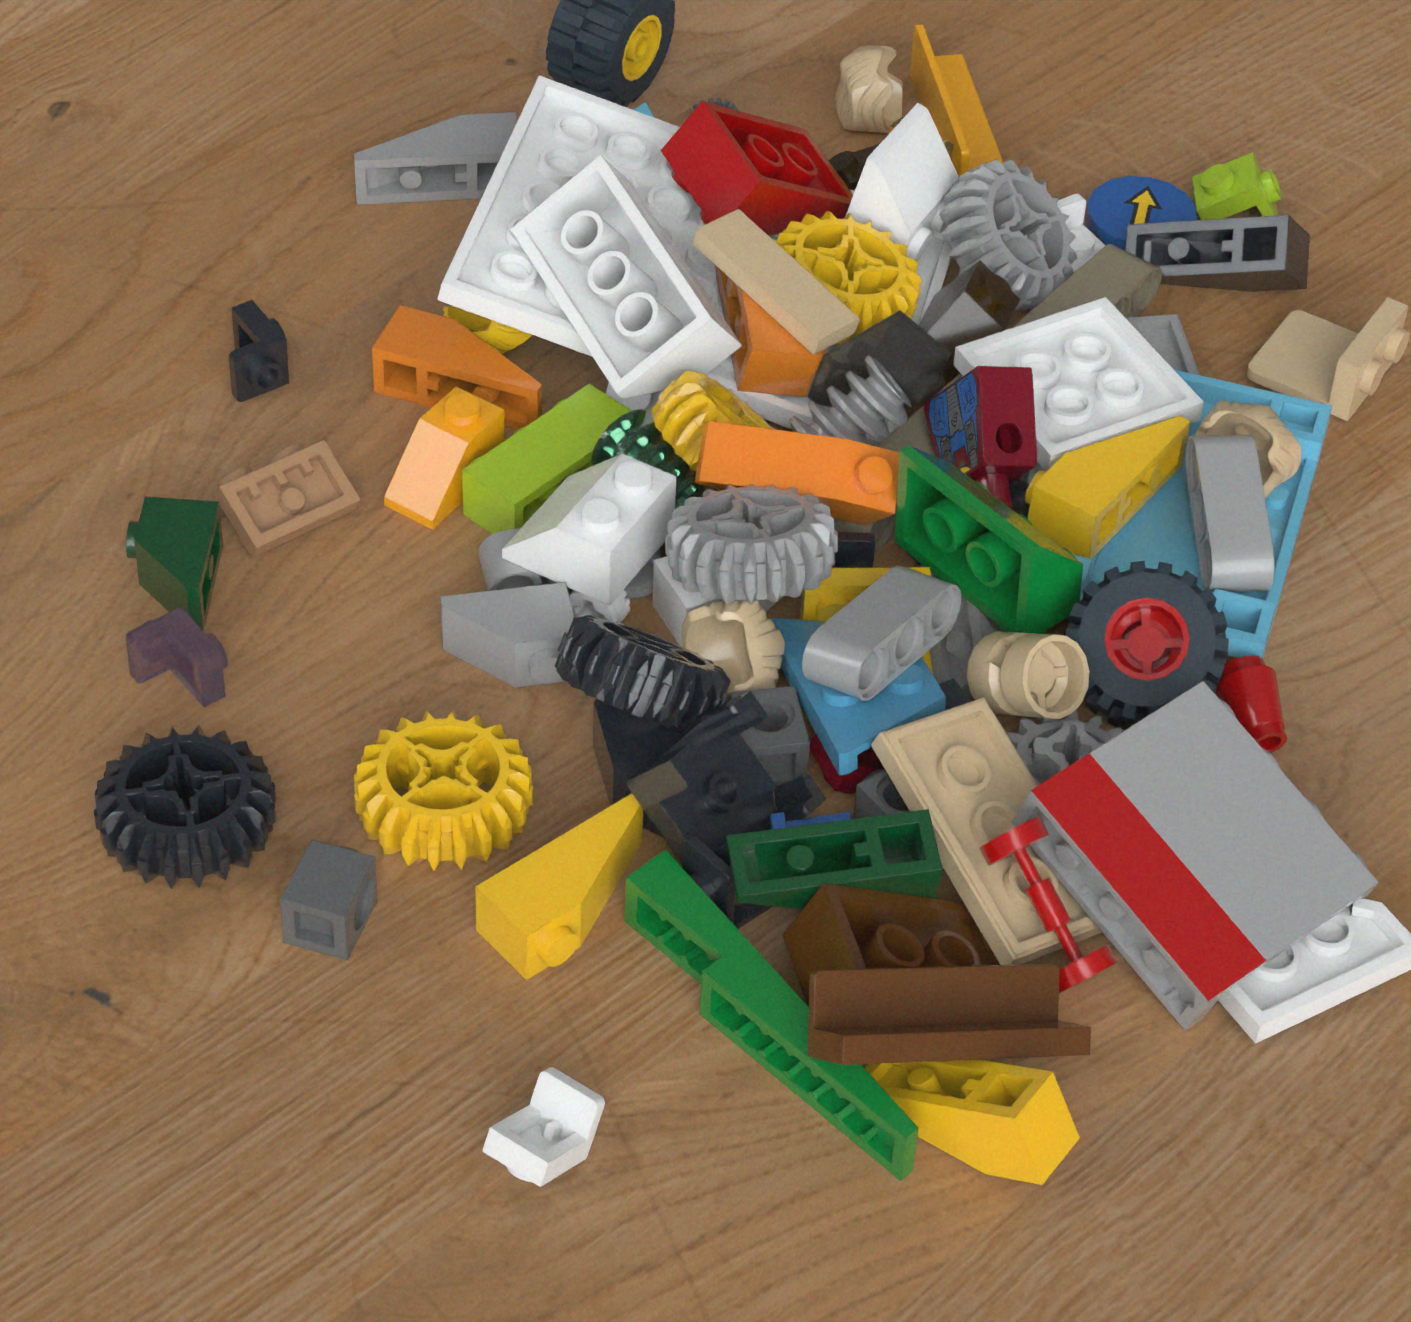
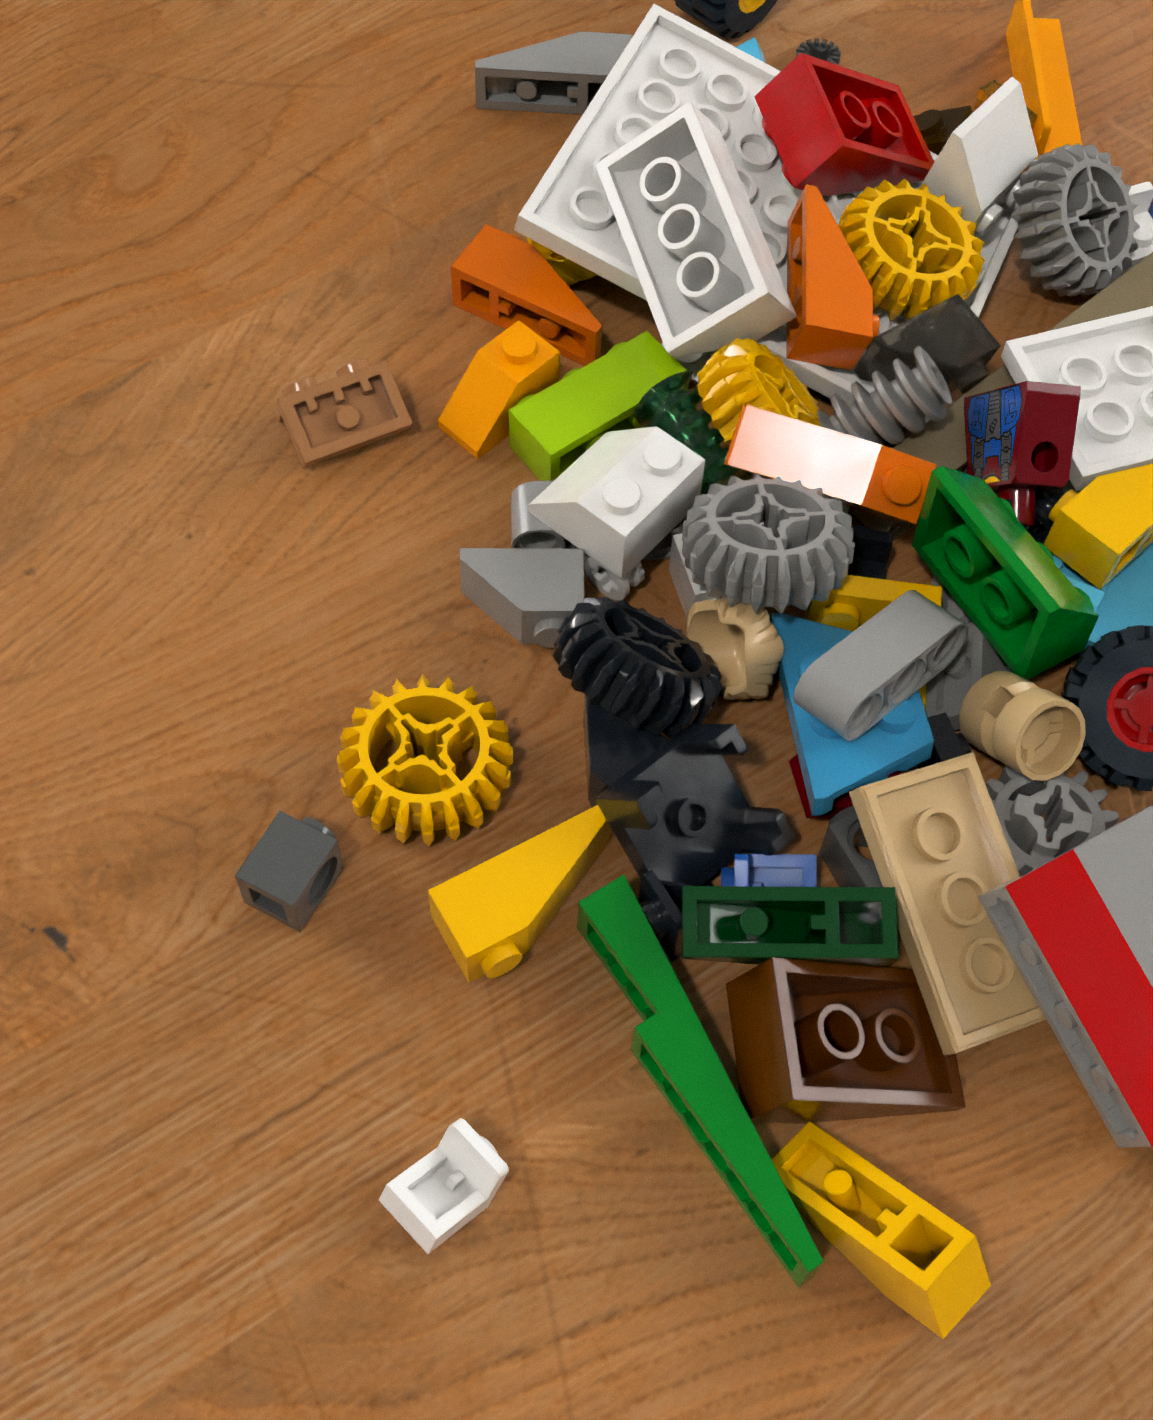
camera: 10 degrees right, 15 degrees up
black gear [94,725,276,889] -> none
dark green slope [126,496,223,633] -> none
bracket [126,607,228,707] -> none
black bracket [229,300,289,402] -> none
tan tile [692,209,860,355] -> none
dark grey brick [730,686,810,786] -> none
reddish brown panel [808,964,1091,1065] -> none
tan hair [834,45,903,133] -> none
dark brown slope [902,260,1020,393] -> none
red wheel [979,816,1118,993] -> none

